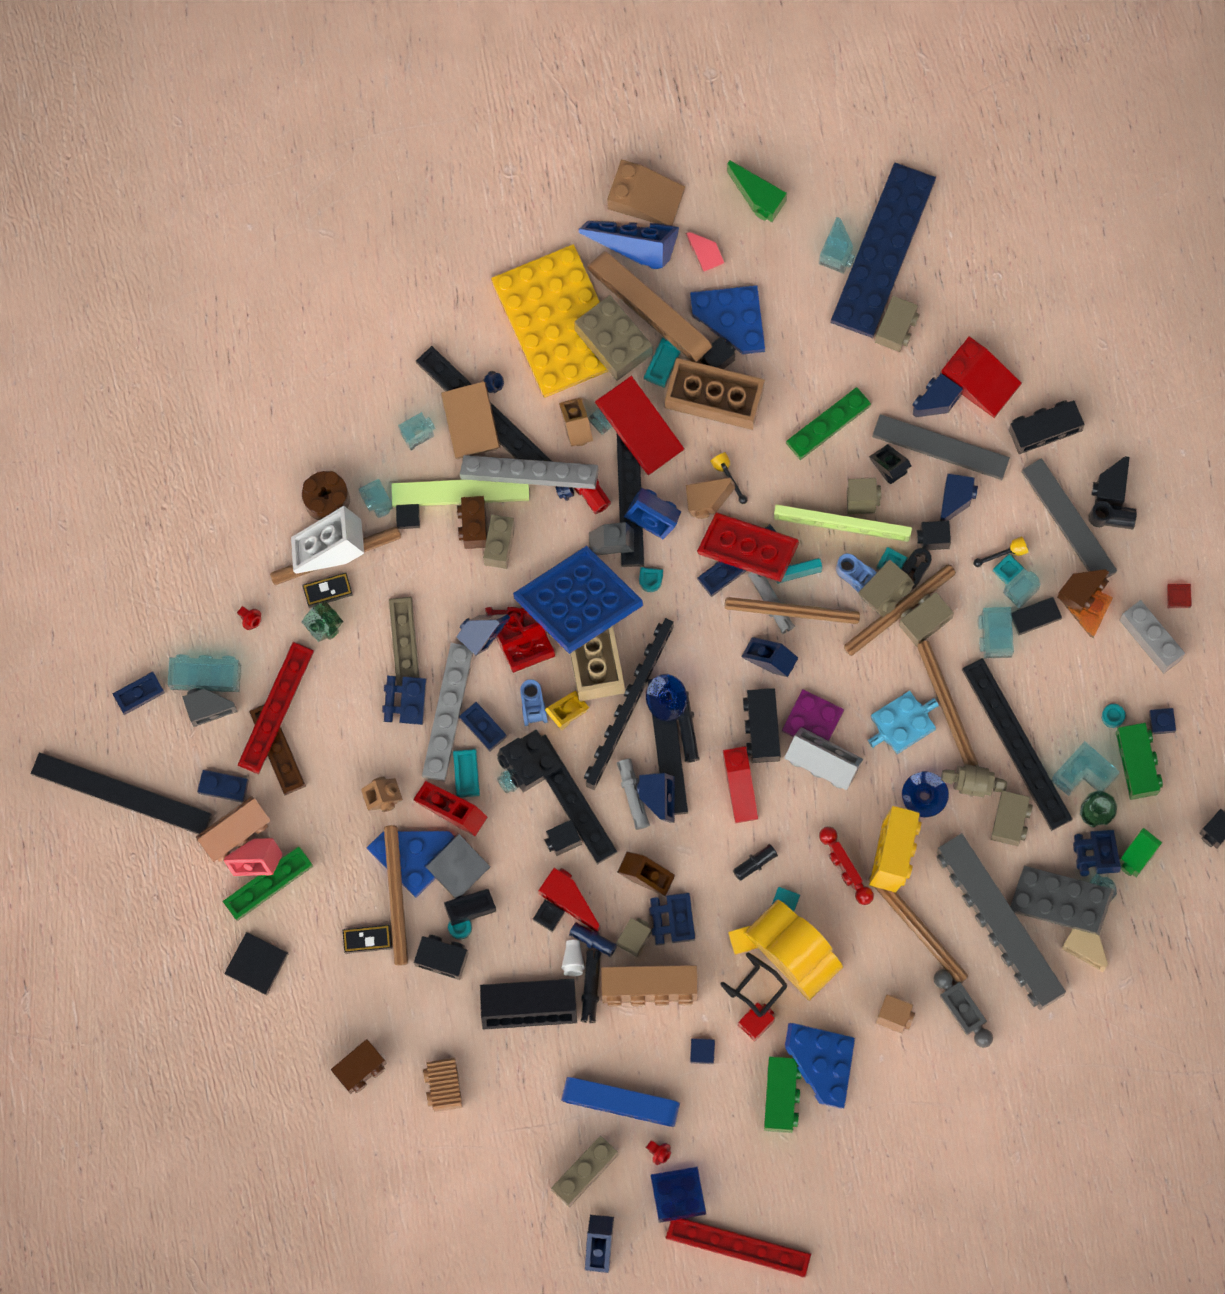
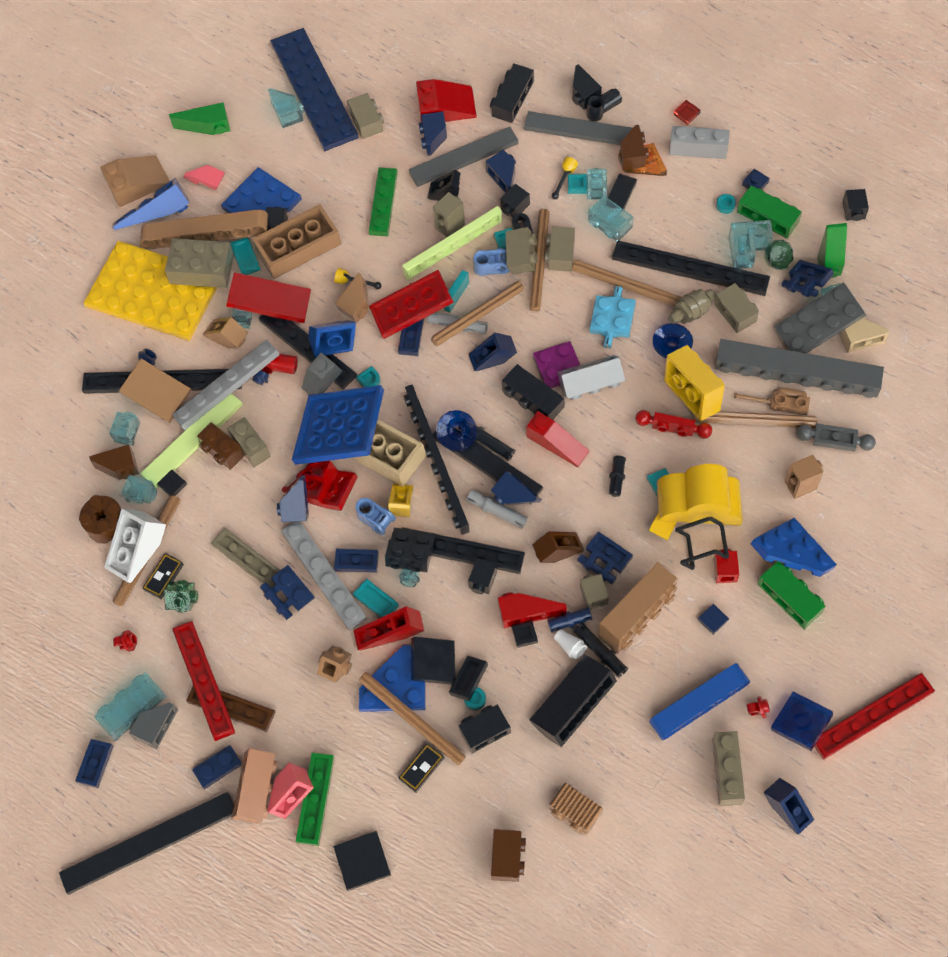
camera: 45 degrees left, 10 degrees down
none -> reddish brown slope [89,444,139,480]
none -> medium nougat piece [734,387,810,415]

